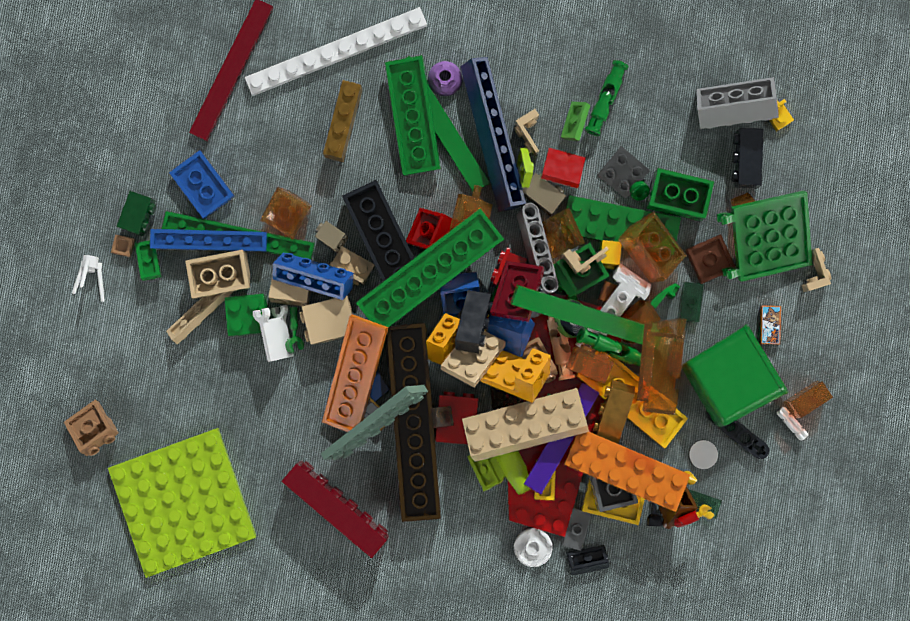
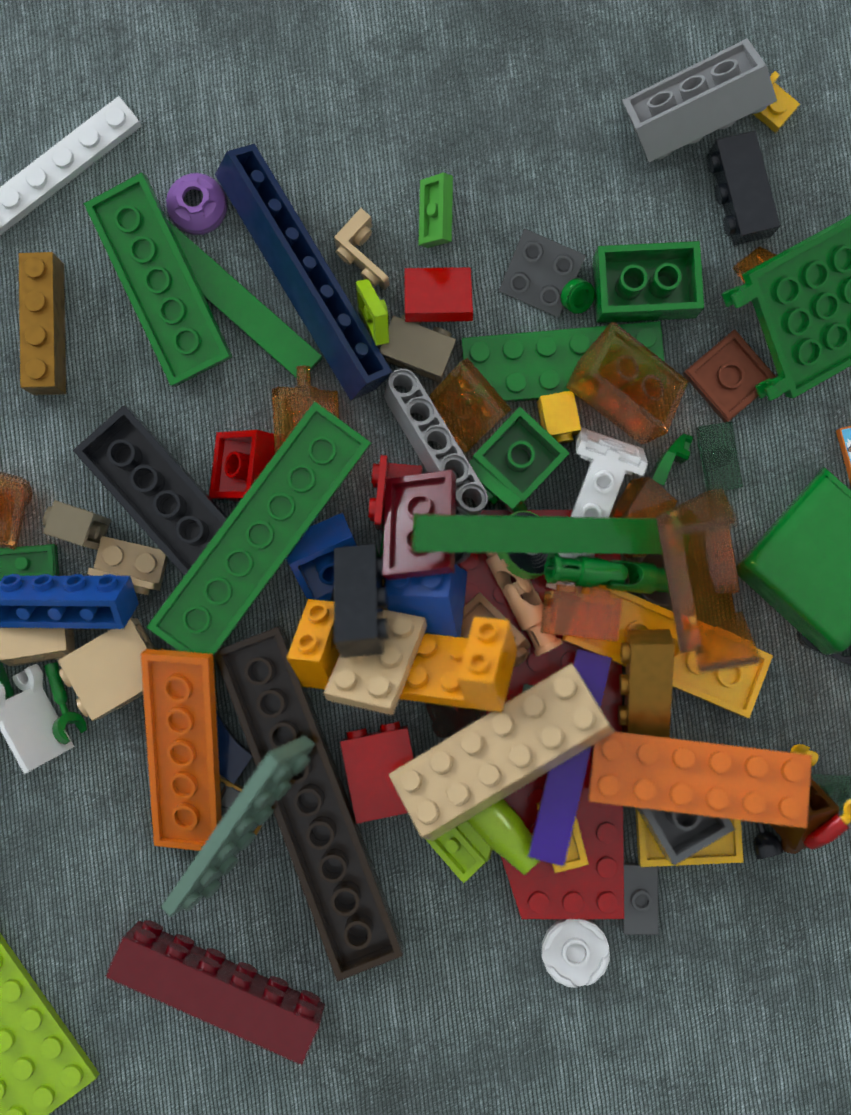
camera: 15 degrees left, 0 degrees up
clear smoke plate [431,406,454,428] -> none
tan bracket [562,246,609,274] -> none
black slope [567,545,609,576] -> none
green piece [584,60,629,136] -> none
dark orange plate [598,281,617,302] -> none
white sticker [689,440,718,469] -> none

